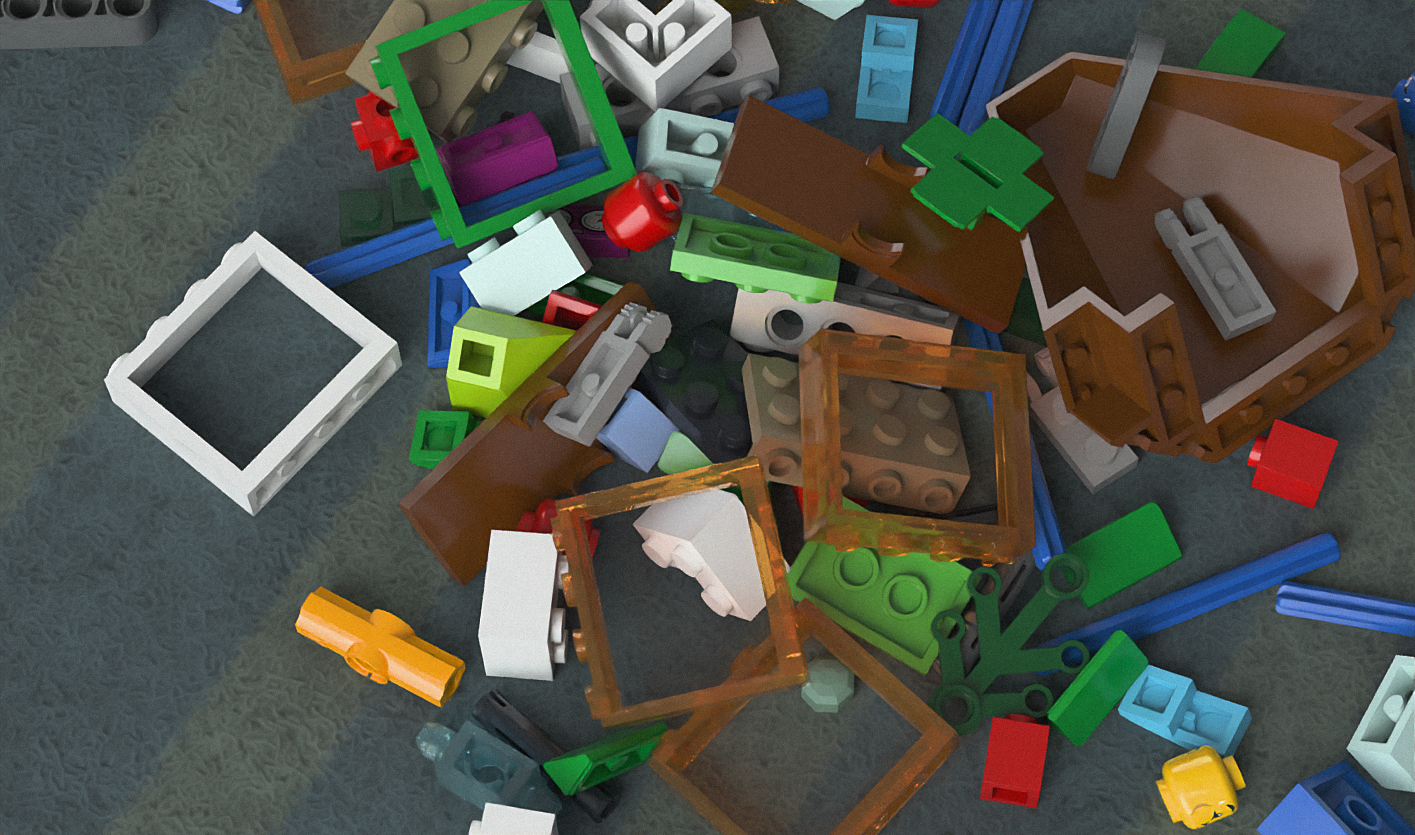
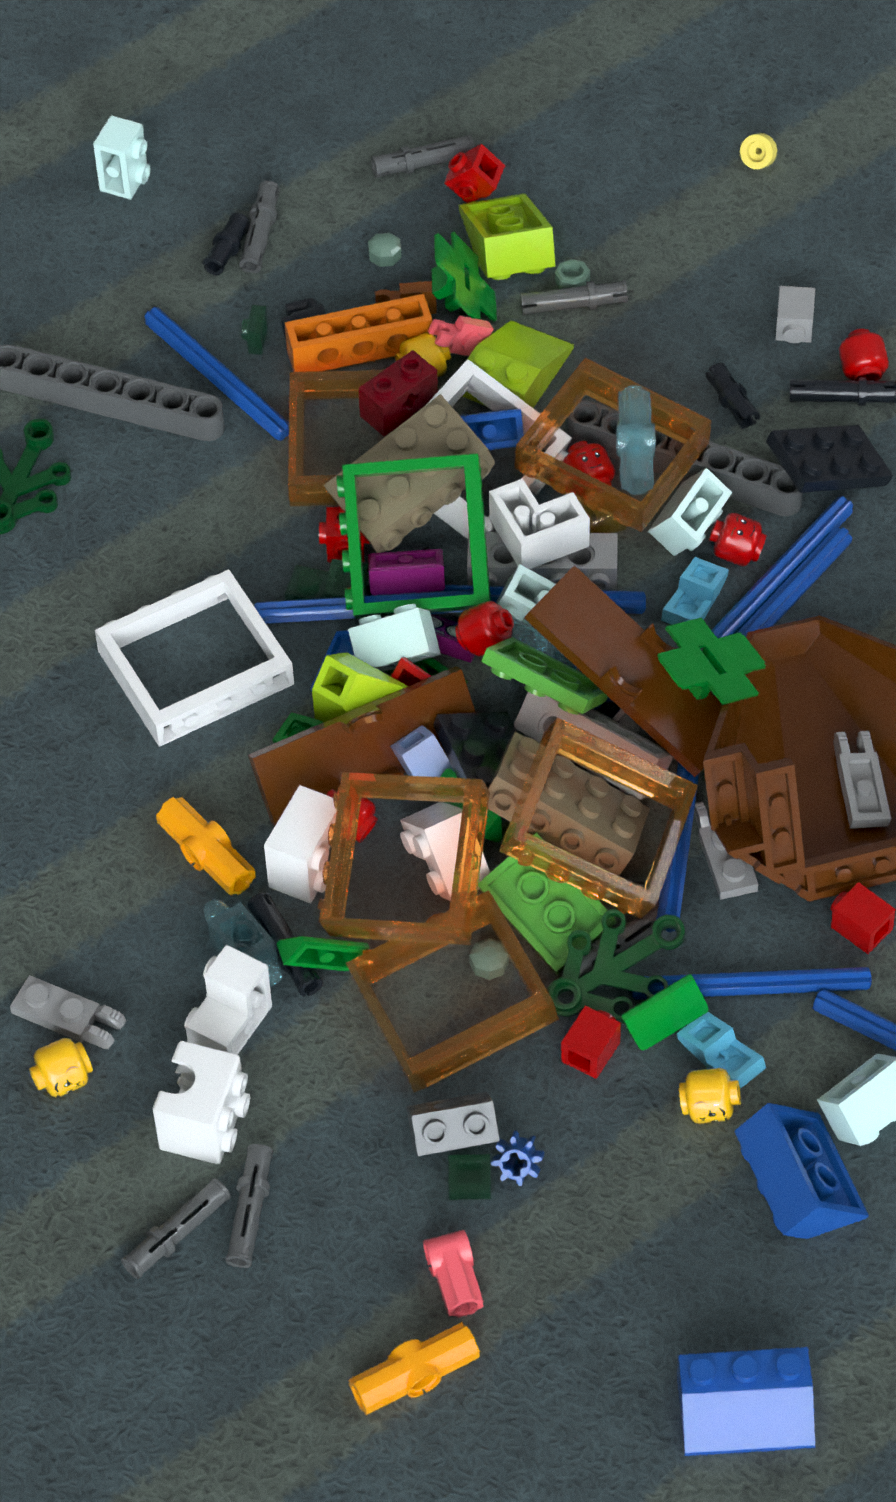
camera: 20 degrees right, 10 degrees down
light grey hinge [543,302,673,447] -> none
green slope [1060,501,1182,611] -> none
dark grey beam [1087,30,1166,180] -> none

